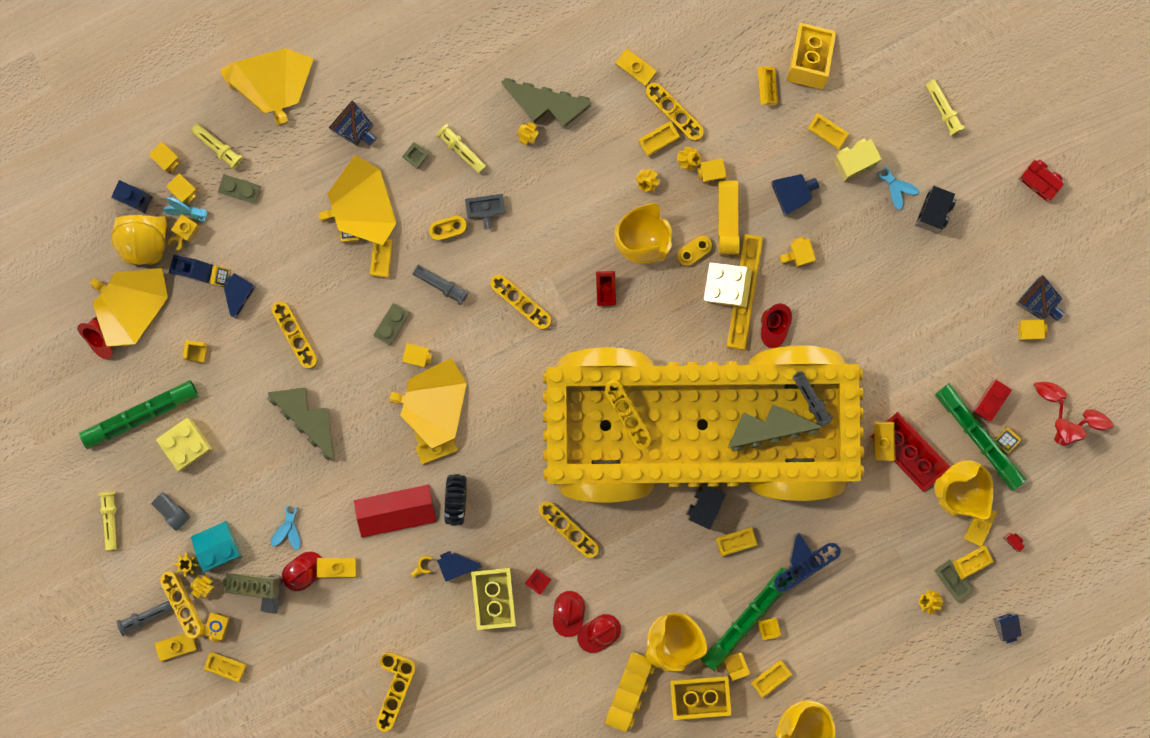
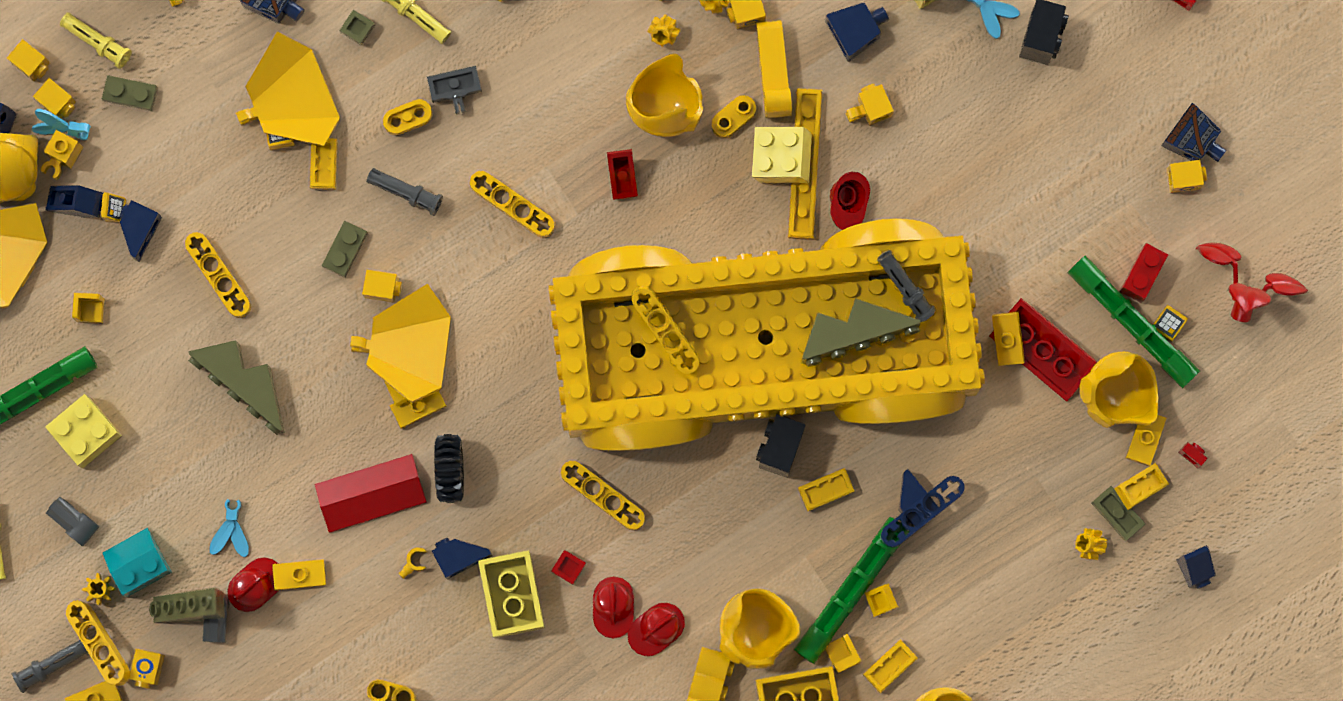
camera: 10 degrees left, 5 degrees down
yellow gear [190,575,214,599] -> none

